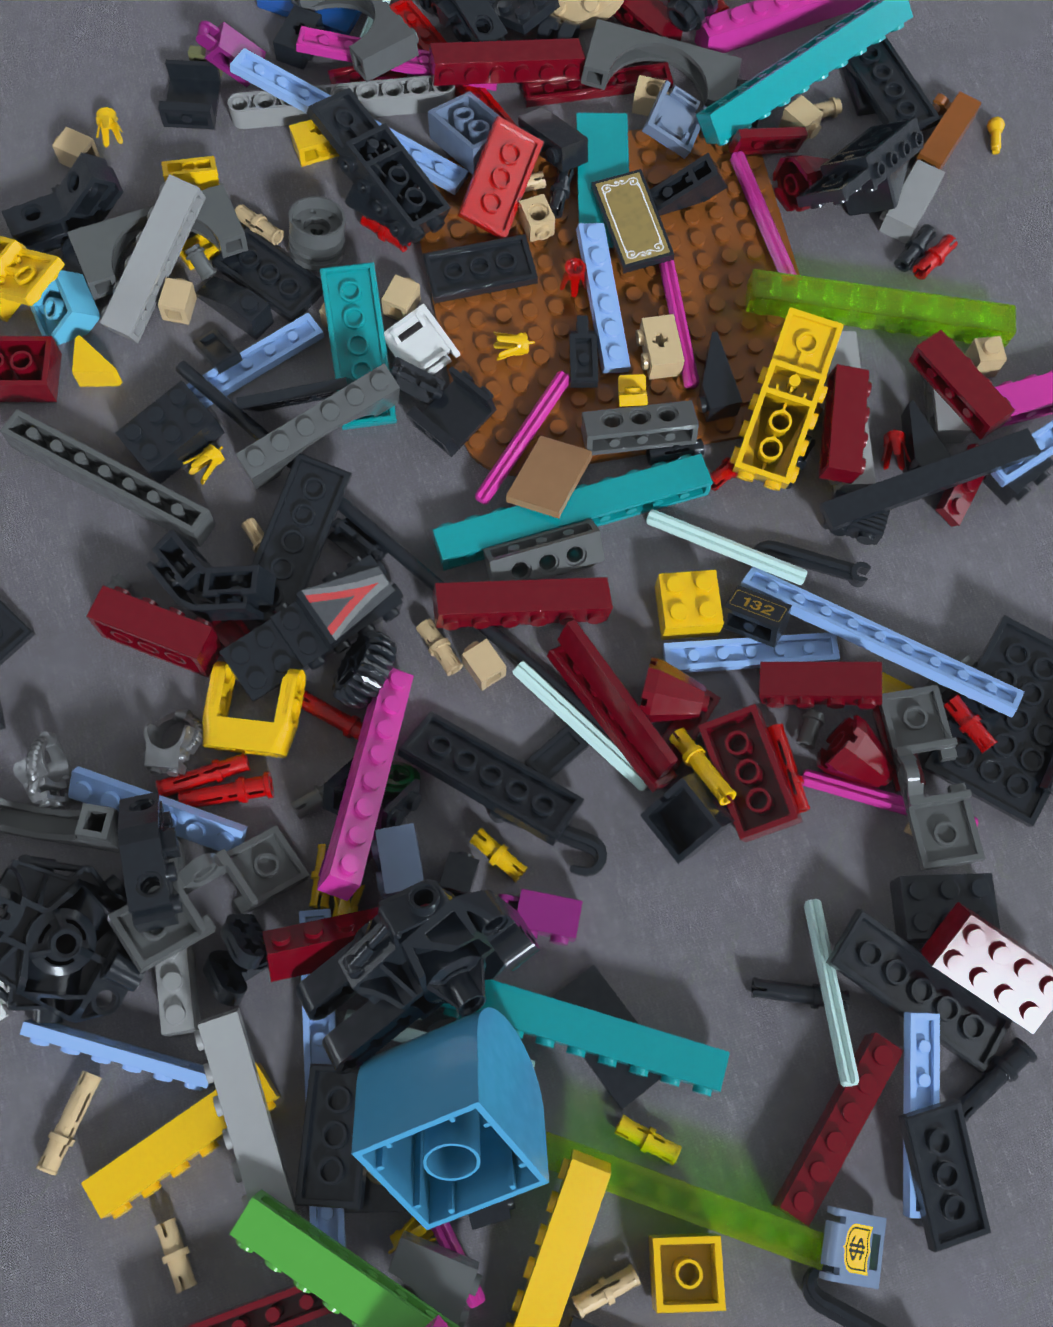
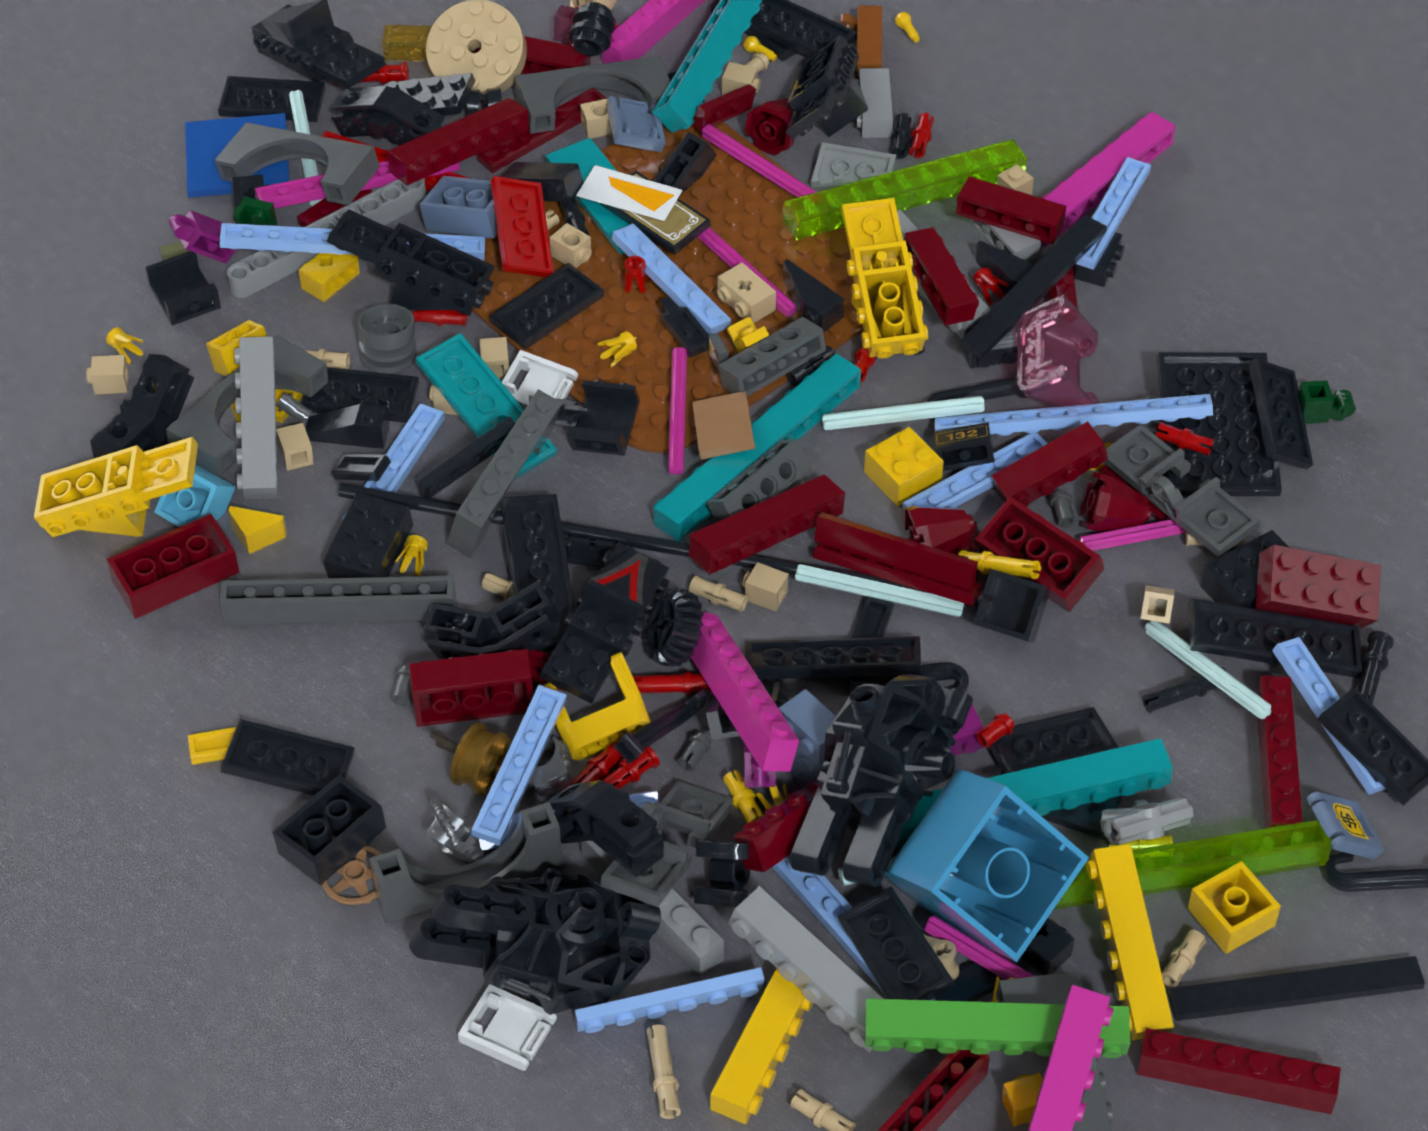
camera: 25 degrees left, 20 degrees down
none -> dark green bracket [233,196,278,250]
none -> pearl gold wheel [430,723,512,796]
none -> light blue plate [471,685,567,846]
none -> white sticker [576,165,682,221]
none -> black piece [614,689,710,764]
none -> dark grey tile [709,333,728,372]
none -> yellow piece [743,36,777,62]
none -> light grey wing [811,142,896,188]
none -> red pin [975,713,1015,749]
none -> black tile [989,707,1119,774]
none -> clear pink windscreen [1017,294,1099,407]
none -> light grey piece [1100,797,1194,845]
none -> tan brick [1141,585,1174,624]

